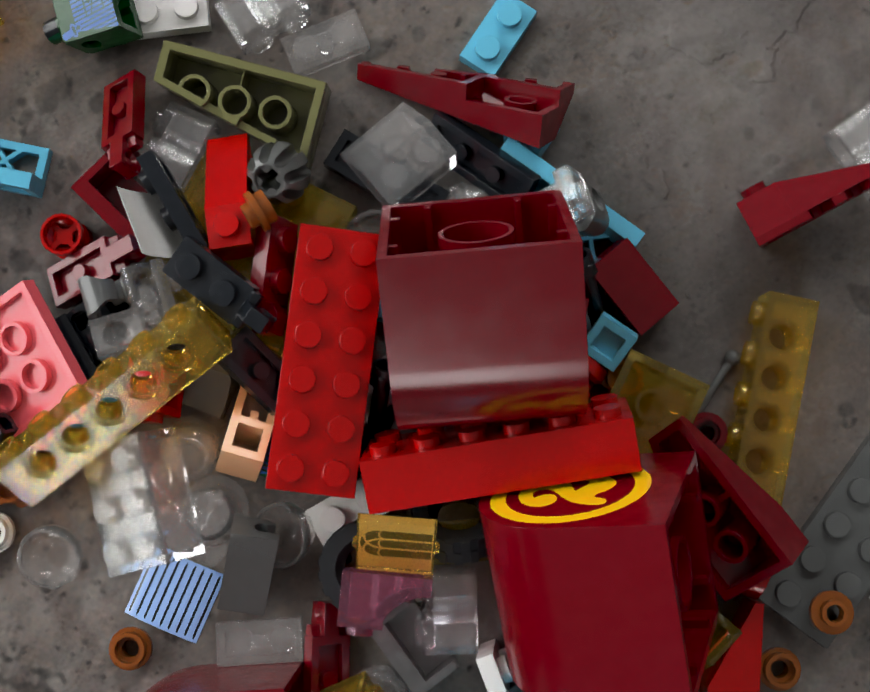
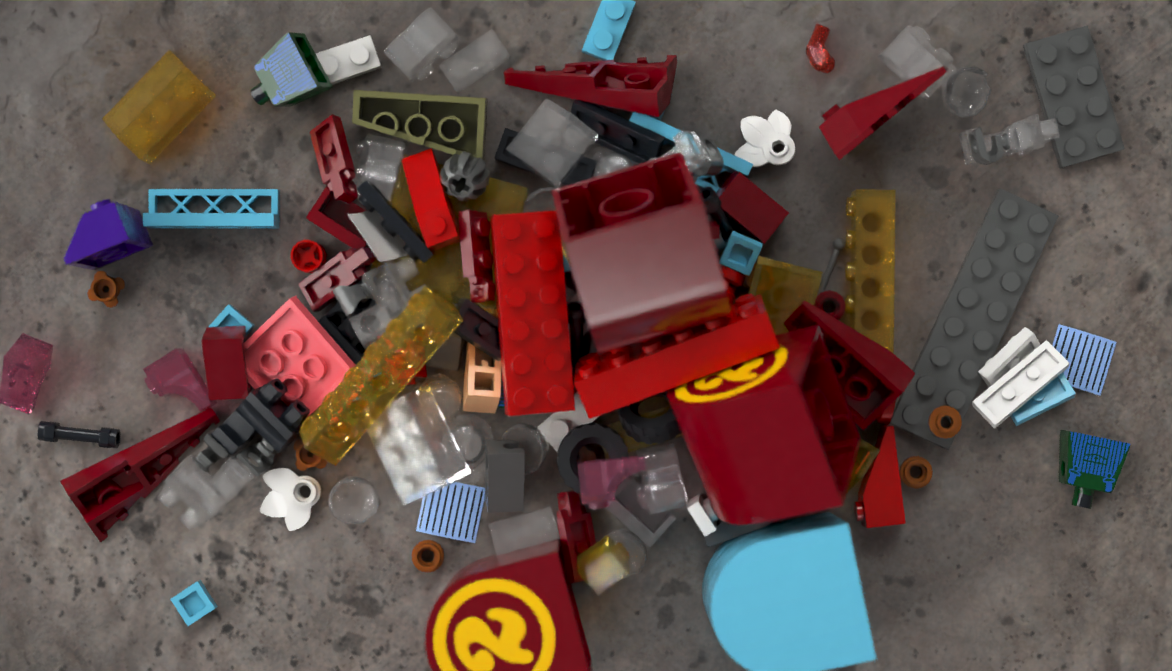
camera: 10 degrees left, 5 degrees up
black hinge [162,235,277,334] -> none
dark orange plate [240,189,279,232] -> none
clear yellow piece [352,513,440,575] -> none
none -> white plate [735,110,795,168]
none -> clear red arm [806,24,835,73]

